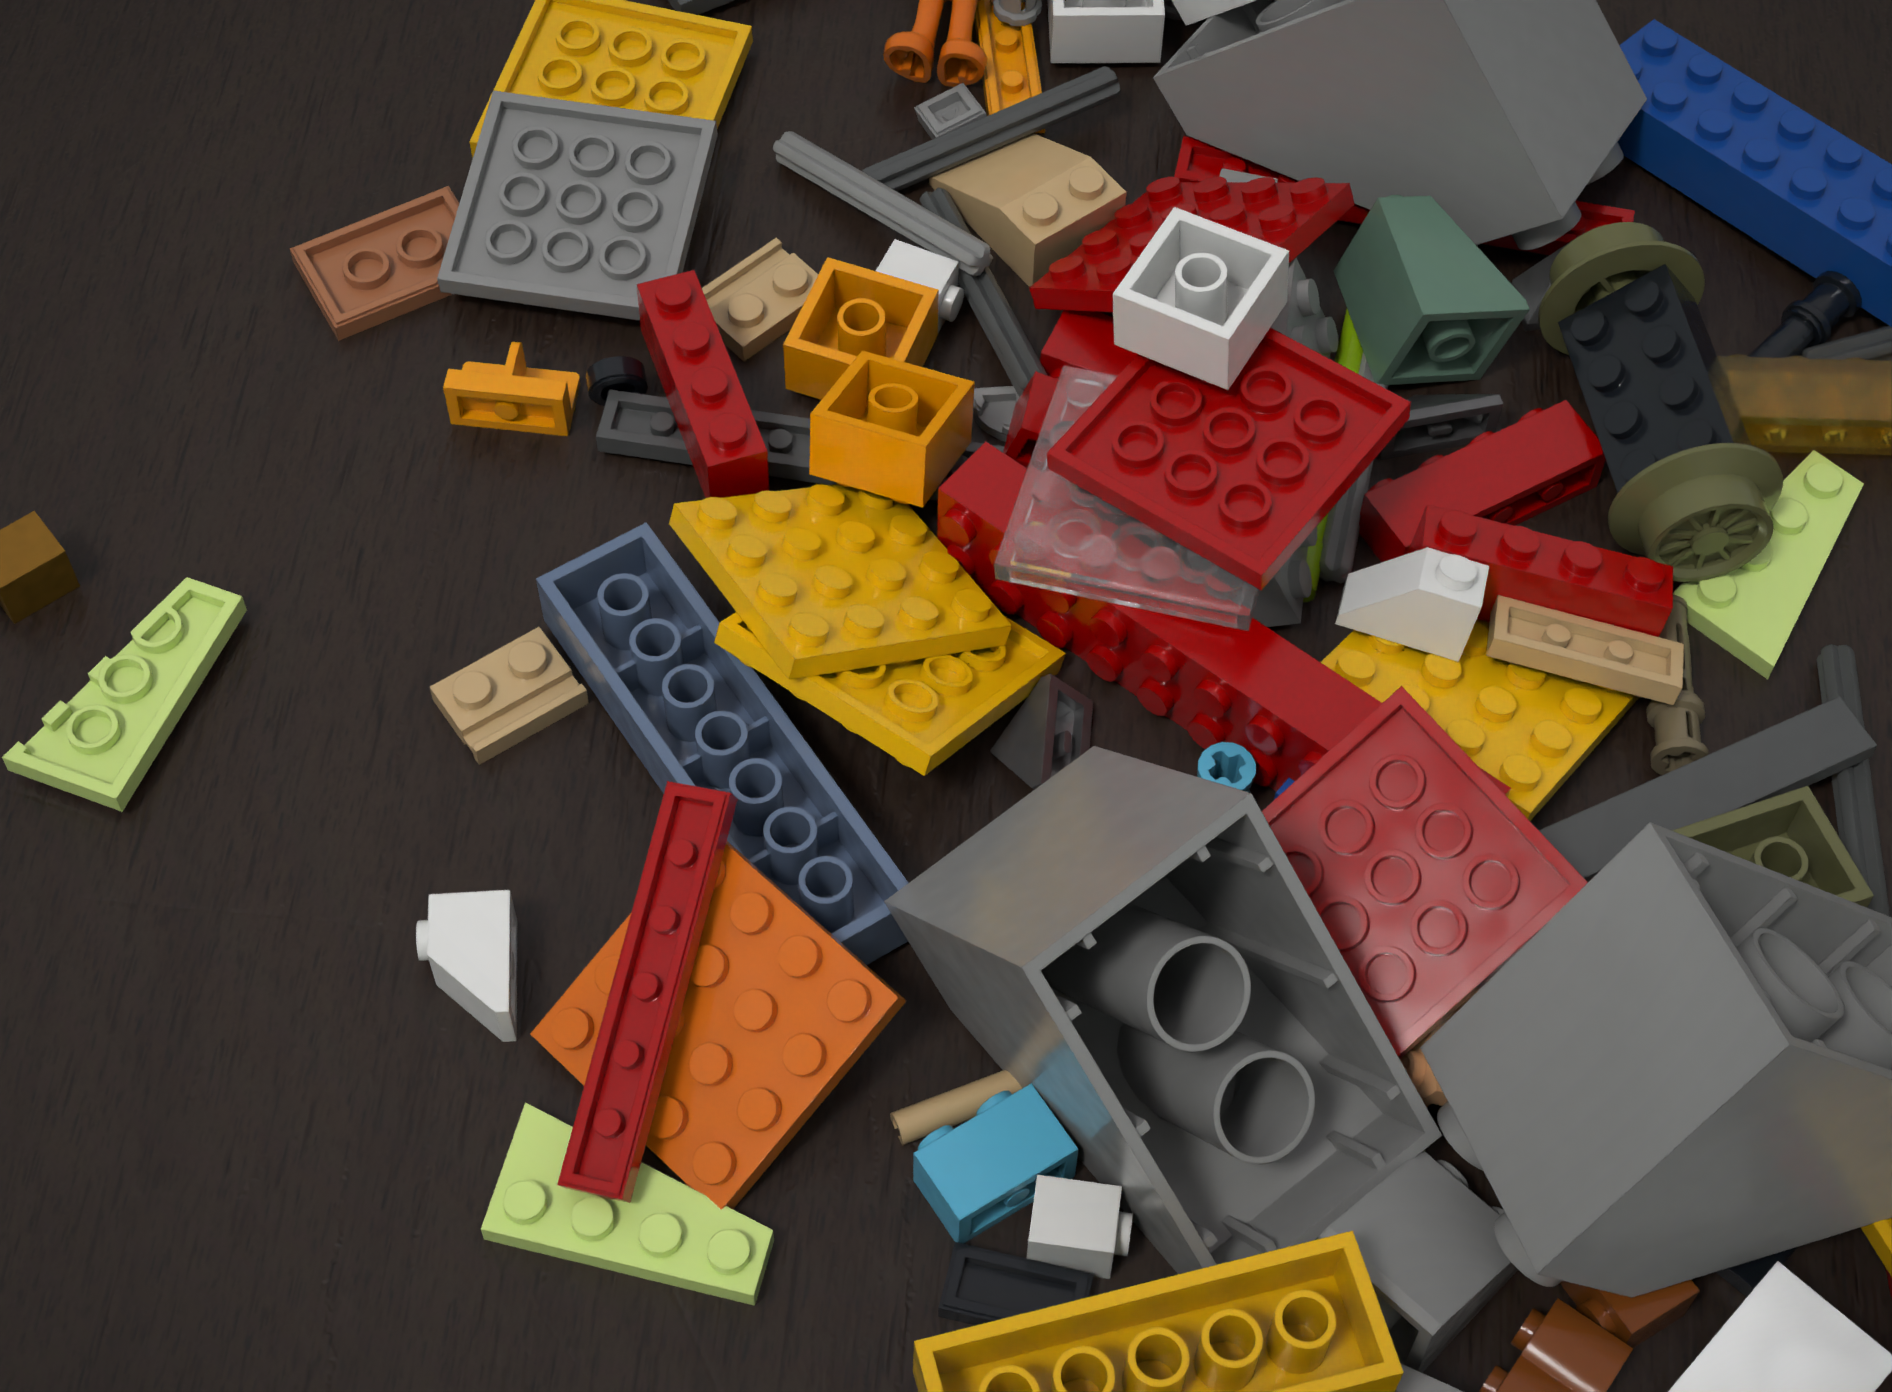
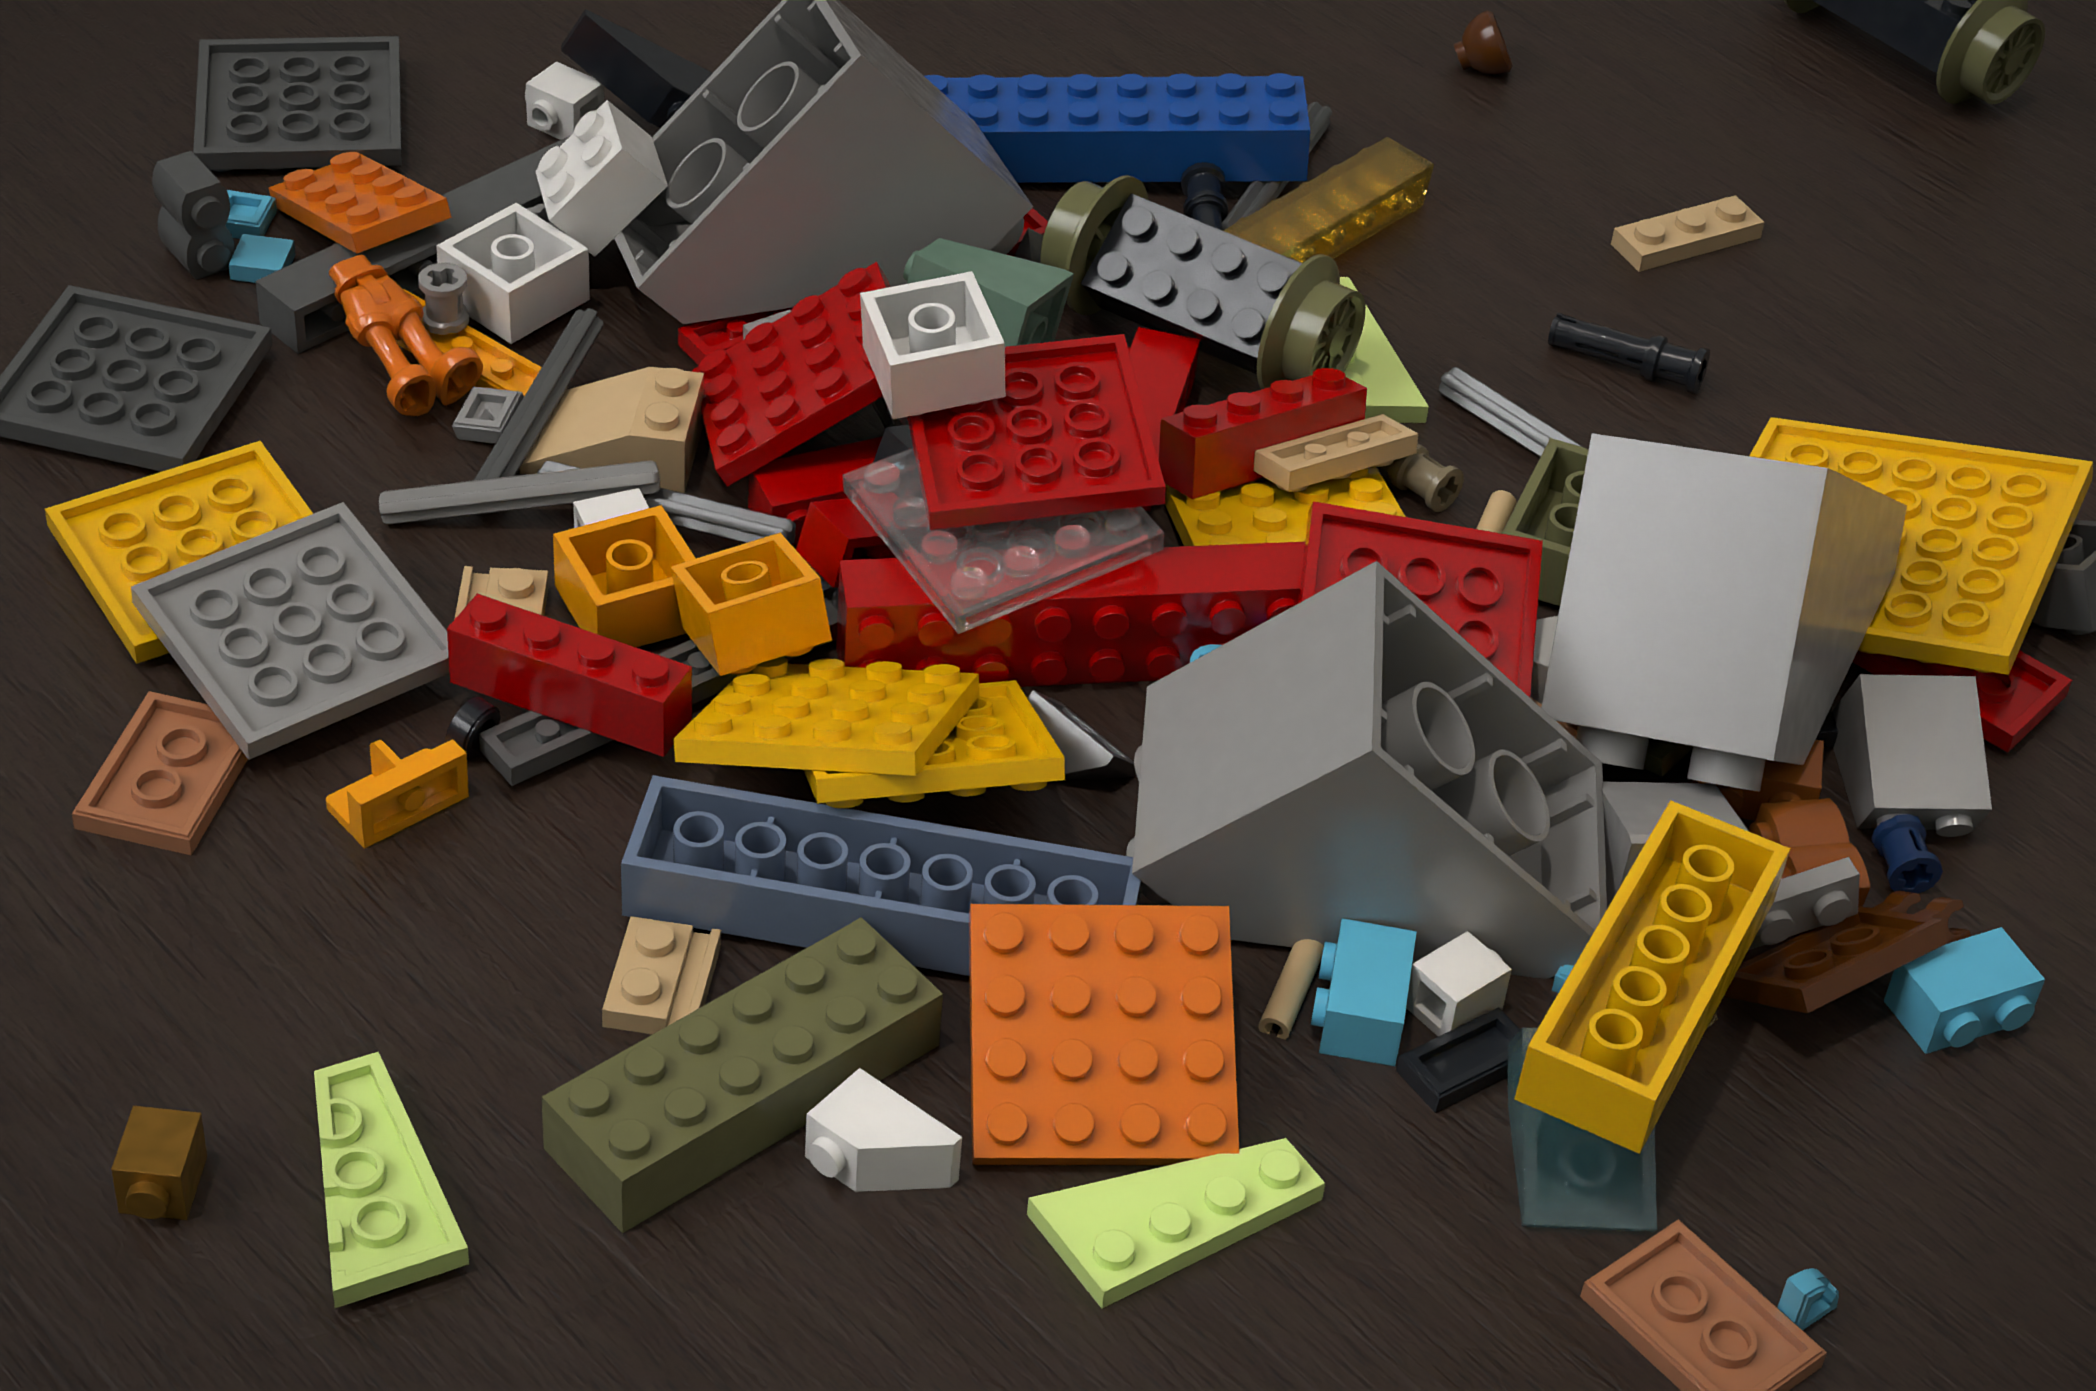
camera: 50 degrees left, 15 degrees down
red tile [557,781,738,1203] -> none
white slope [1335,547,1489,662] -> none
dark grey tile [1539,696,1877,882] -> none
none -> olive brick [542,917,943,1233]

